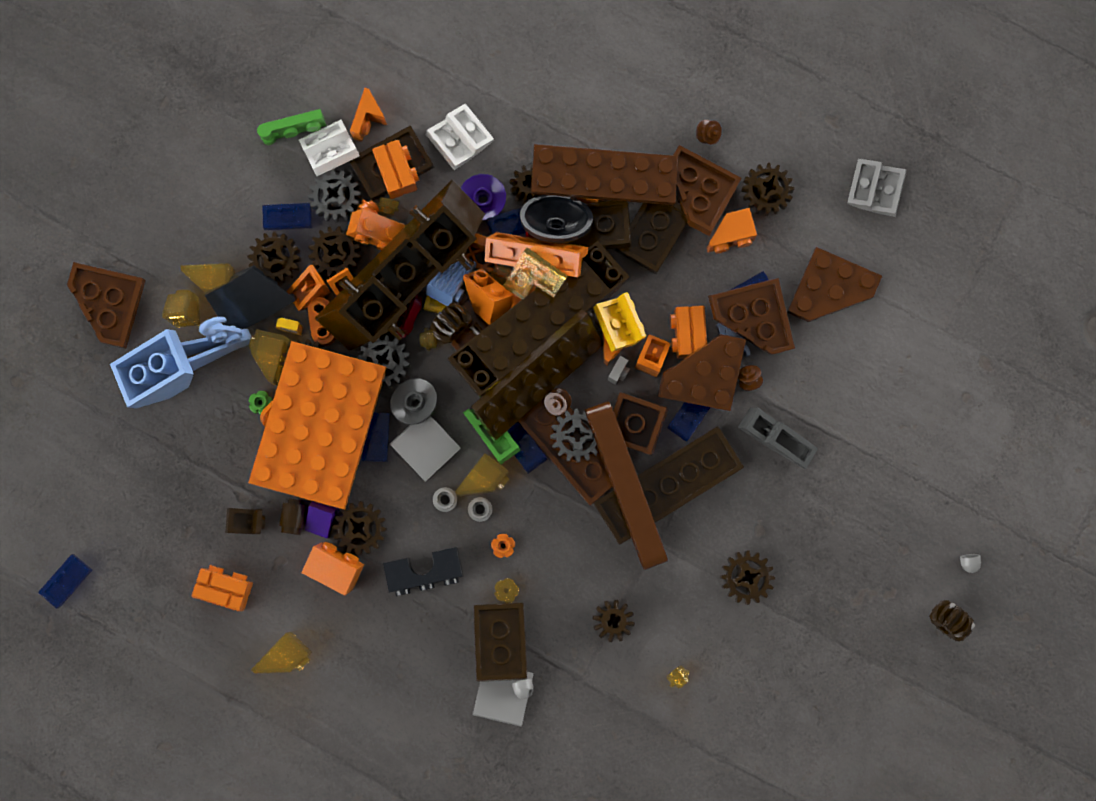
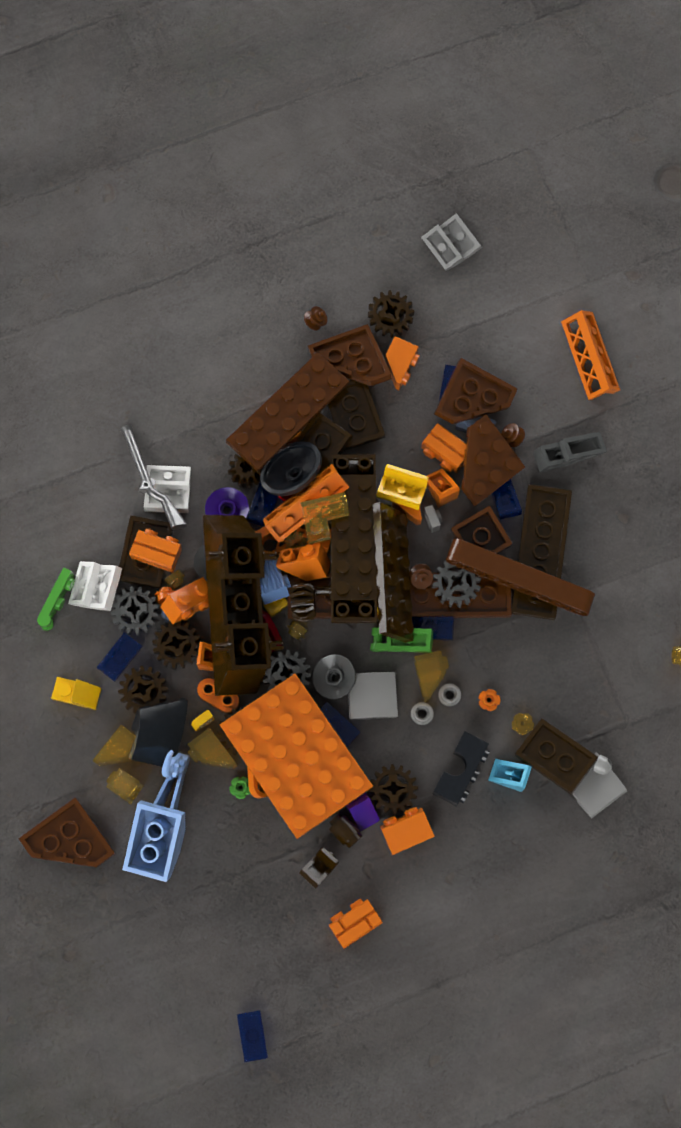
camera: 50 degrees left, 5 degrees down
clear yellow slope [251,632,312,673] -> none
orange slope [287,265,331,311] -> none
orange slope [350,88,387,142] -> none
dark brown gear [592,600,635,642] -> none
dark brown gear [720,550,775,605] -> none
reddish brown plate [787,247,882,322] -> none
none -> yellow slope [51,677,102,710]
none -> flat silver piece [120,425,188,530]
none -> medium azure slope [488,759,532,792]
none -> orange fence [561,310,620,400]

